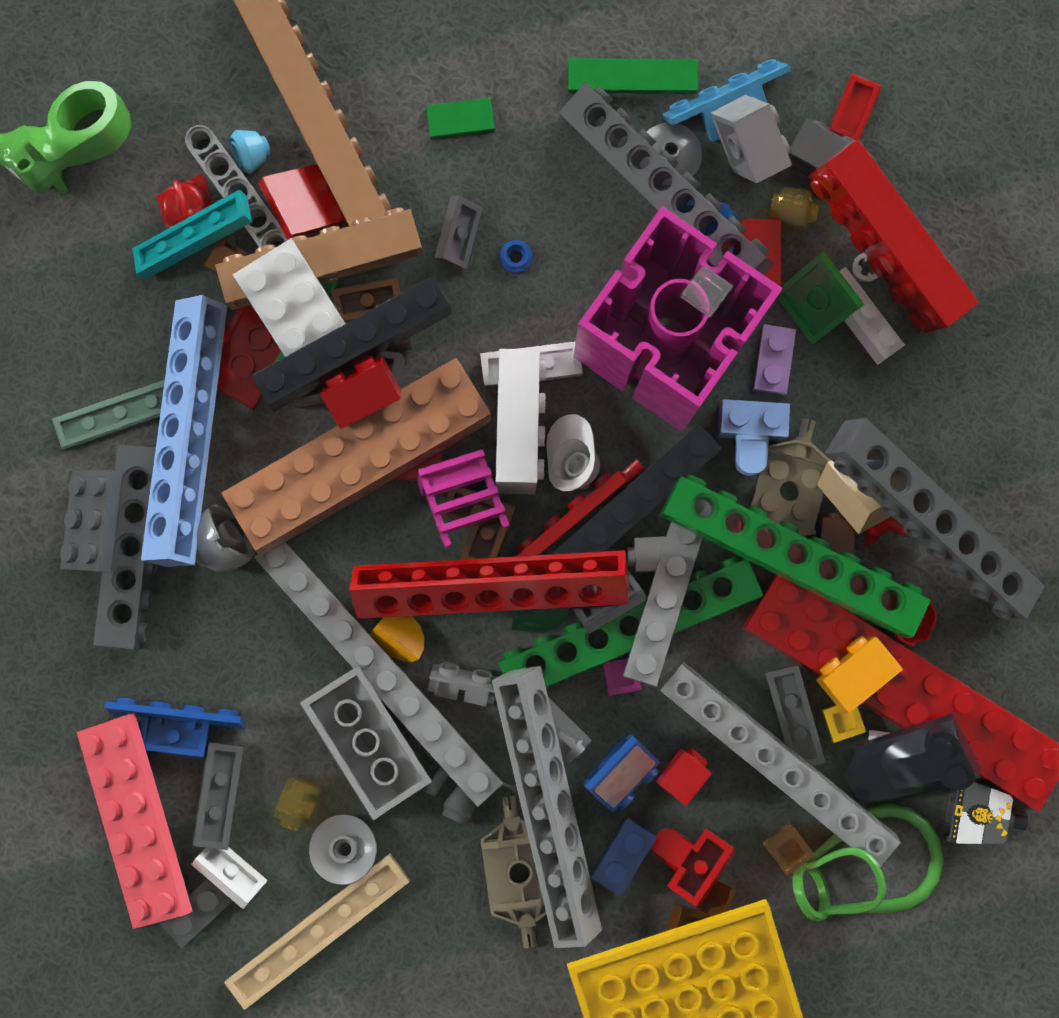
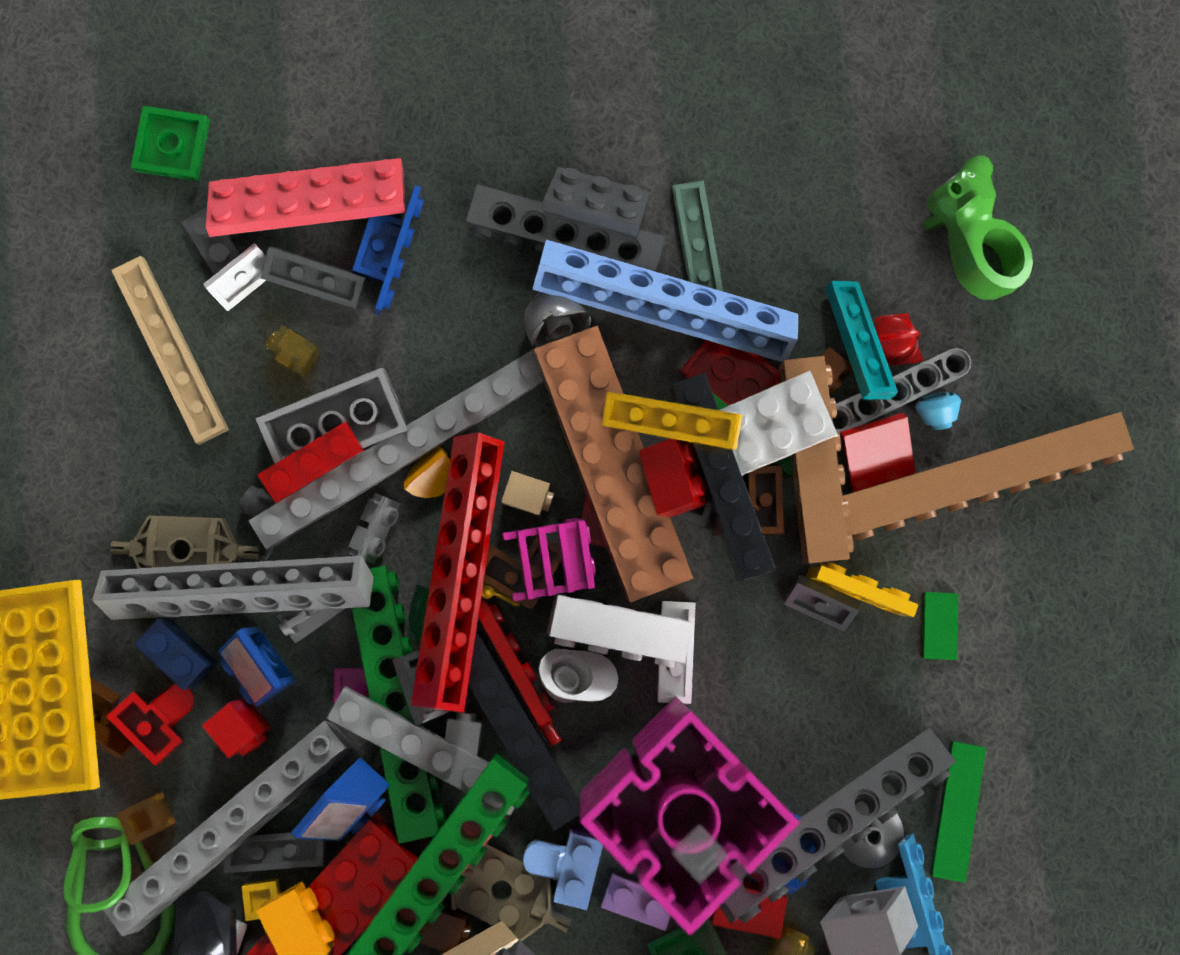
camera: 95 degrees right, 0 degrees up
light grey dish [309,815,377,885] -> none
blue plate [500,240,532,273] -> none
none -> green plate [131,106,210,182]
none -> red plate [257,422,364,504]
none -> blue slope [291,757,390,841]
none -> yellow piece [482,583,520,607]
none -> tan brick [501,471,554,517]
none -> yellow tile [601,392,742,450]
none -> yellow plate [806,562,919,617]

